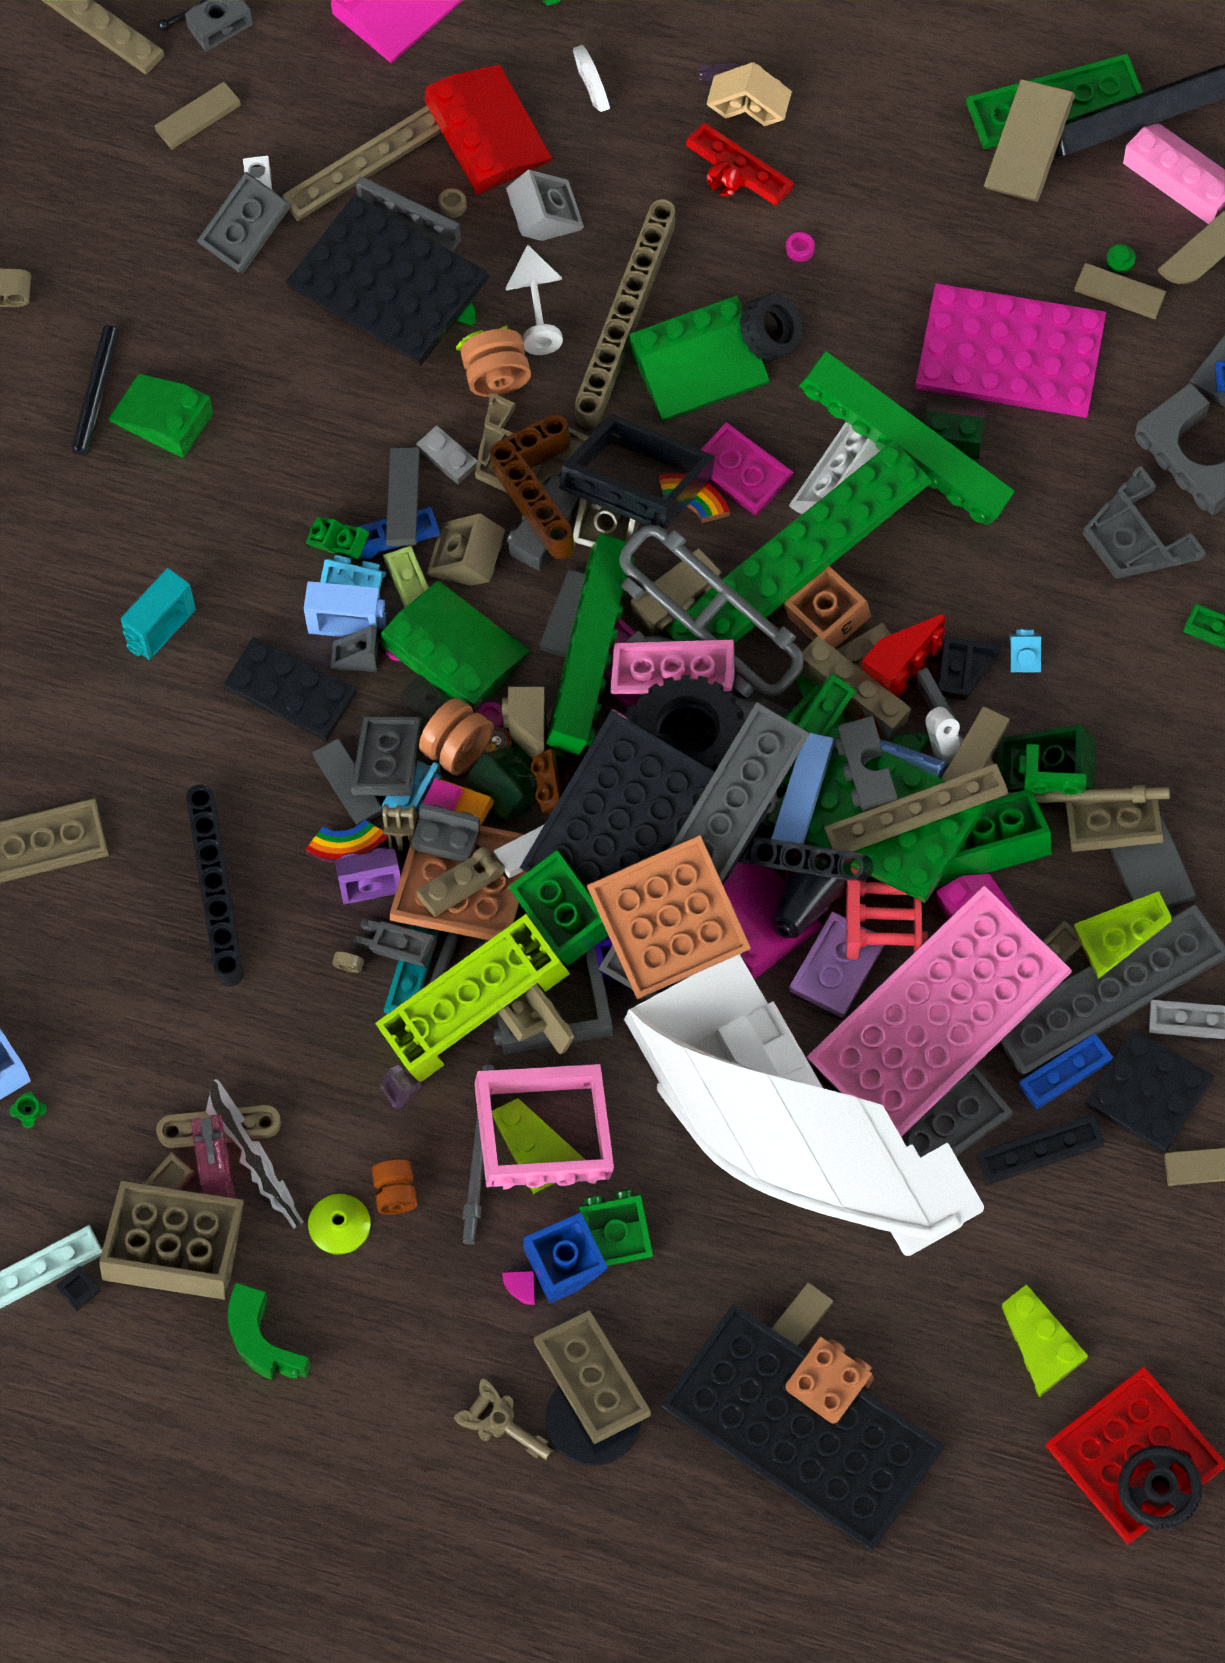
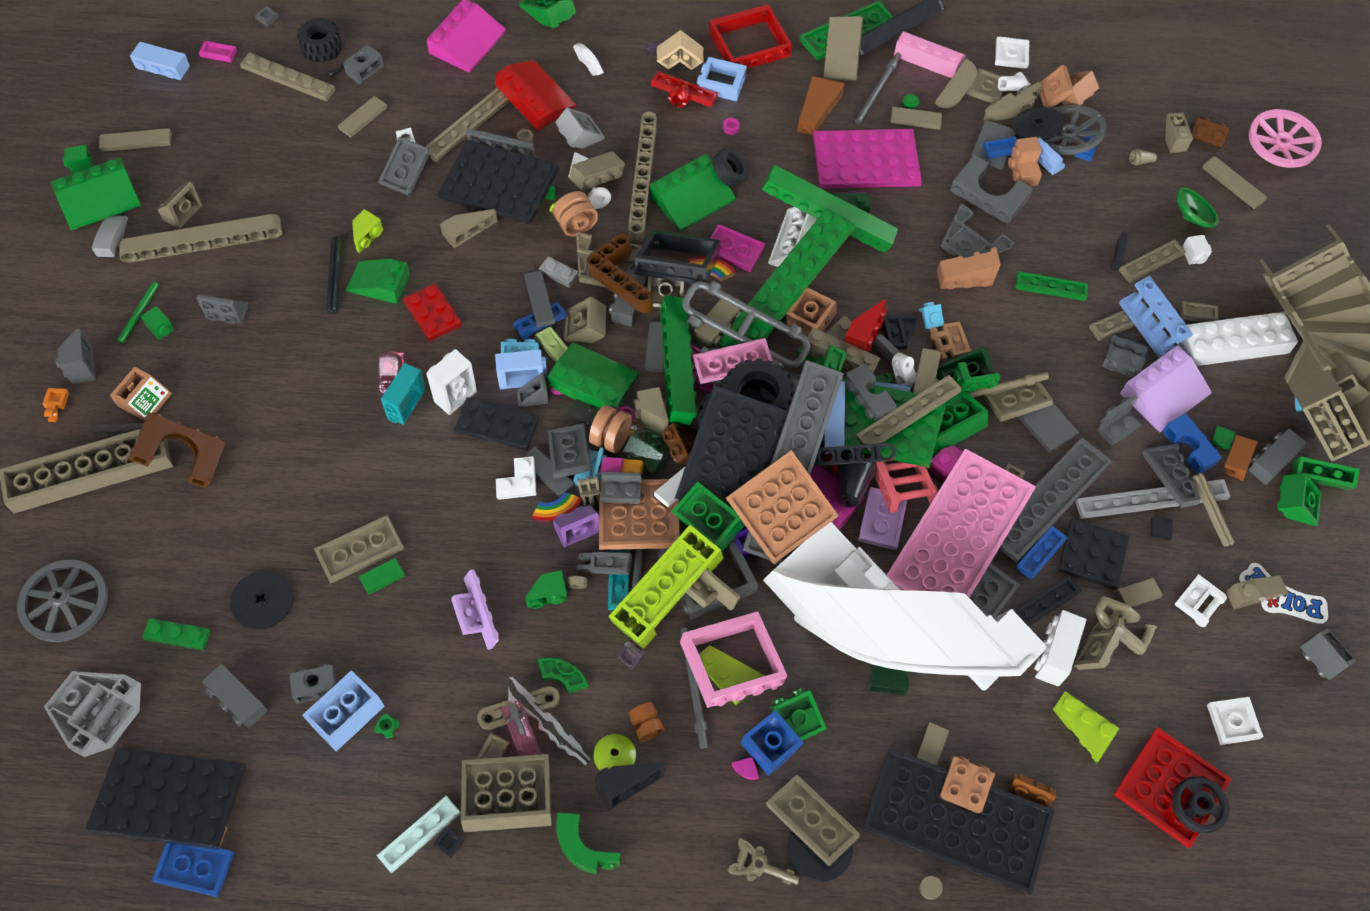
camera: 20 degrees left, 5 degrees down
black beam [186,784,243,987] -> none
green slope [306,517,369,559] -> none
dark tan plate [417,847,504,917] -> none
lime wing [1074,891,1172,979] -> none
none -> lime slope [353,209,383,253]
none -> green tile [359,558,405,595]
none -> clear pink slope [379,352,403,394]
none -> red plate [403,283,462,342]
none -> white brick [427,349,477,415]
none -> dark tan slope [440,209,497,248]
none -> lavender bracket [451,569,499,650]
none -> white plate [496,456,537,500]
none -> green slope [525,570,567,609]
none -> green tile [537,658,589,693]
none -> dark tan brick [569,151,625,191]
none -> black slope [595,762,665,810]
none -> light blue window [697,57,746,101]
none -> red window [709,4,792,69]
none -> dark orange slope [797,76,845,135]
none -> dark grey bar [855,52,901,124]
none -> clear green torso [866,664,909,696]
none -> dark tan tile [919,876,943,900]
none -> medium nougat plate [930,321,971,361]
none -> nougat wedge [937,247,1001,289]
none -> dark orange hinge [1008,773,1057,808]
none -> white brick [1034,610,1086,687]
none -> dark tan plate [1073,596,1157,670]

